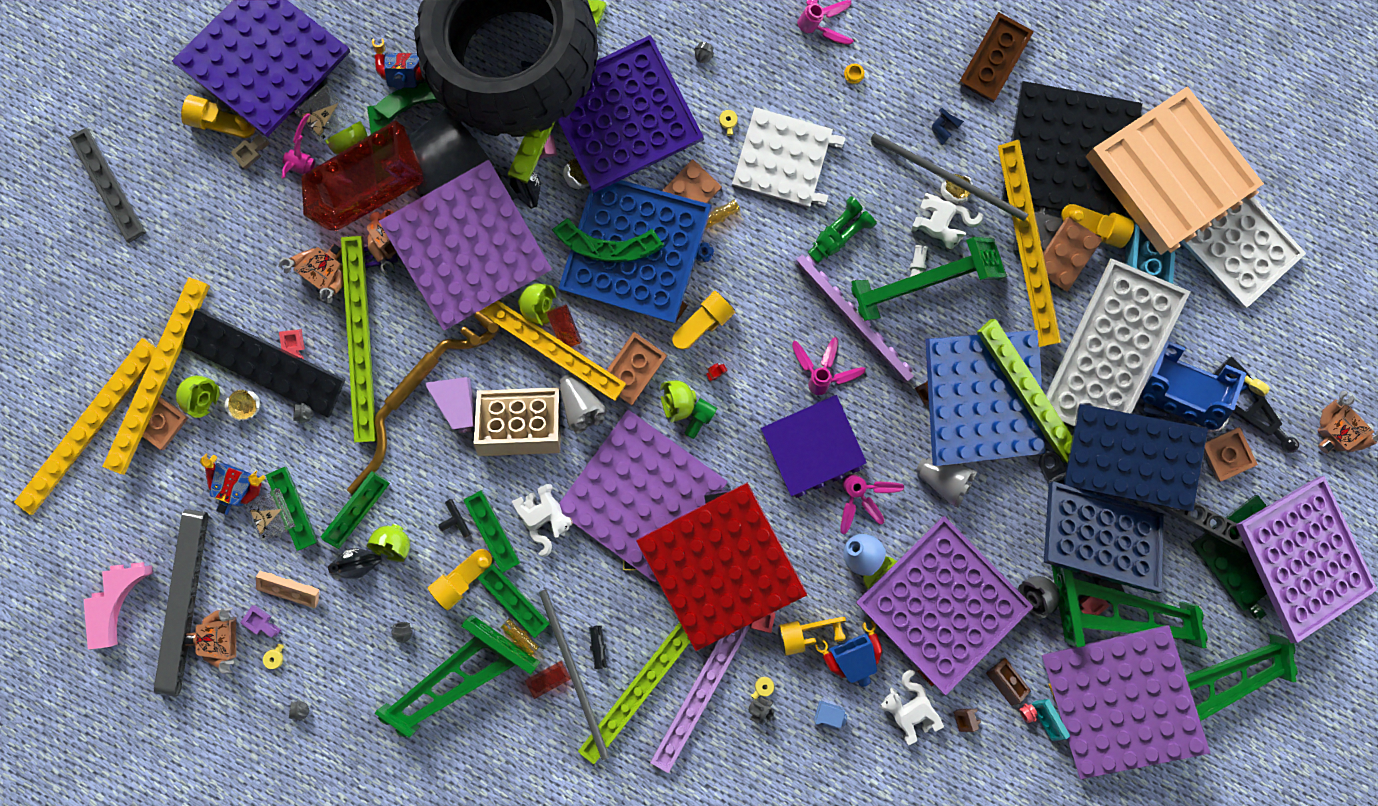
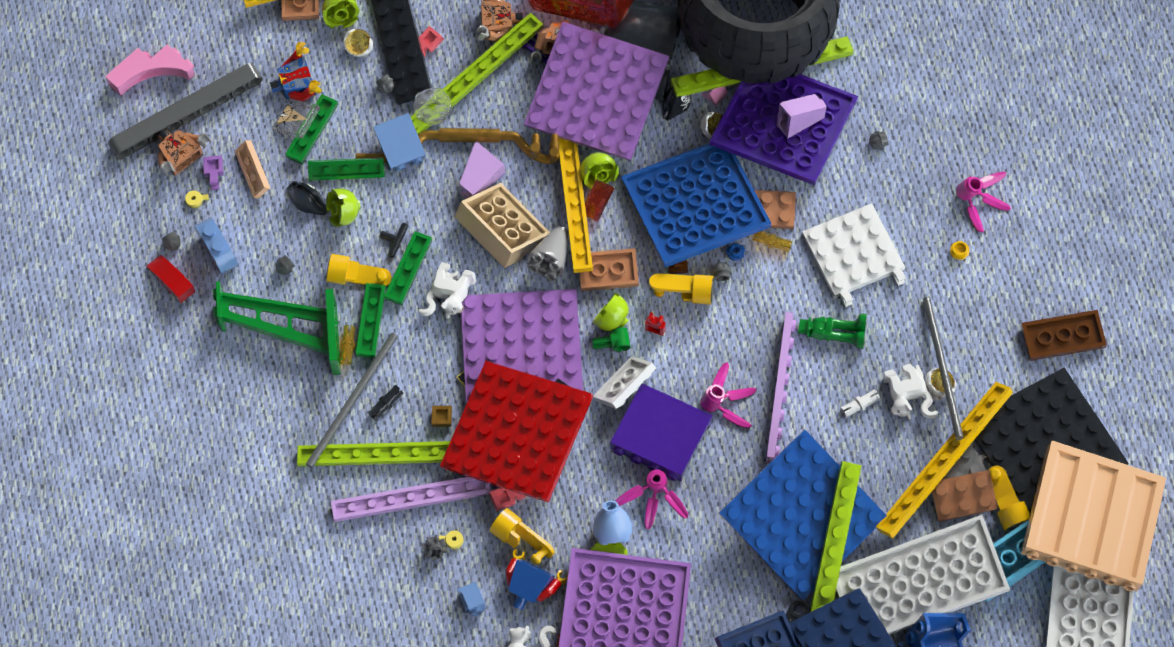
camera: 55 degrees right, 20 degrees down
clear red plate [525,660,571,699] -> none
green tile [552,218,665,263] -> none
light yellow piece [719,110,738,136] -> none
green piece [851,237,1007,321] -> none
light grey cone [915,458,977,508] -> none
dark blue piece [932,108,964,145] -> none
none -> red slope [146,255,196,304]
none -> medium blue brick [194,217,238,274]
none -> medium blue panel [373,113,426,172]
none -> clear plate [413,88,452,125]
none -> pearl gold plate [431,406,452,427]
none -> white plate [593,356,656,409]
none -> dark grey plate [712,262,732,281]
none -> lavender slope [777,94,826,138]

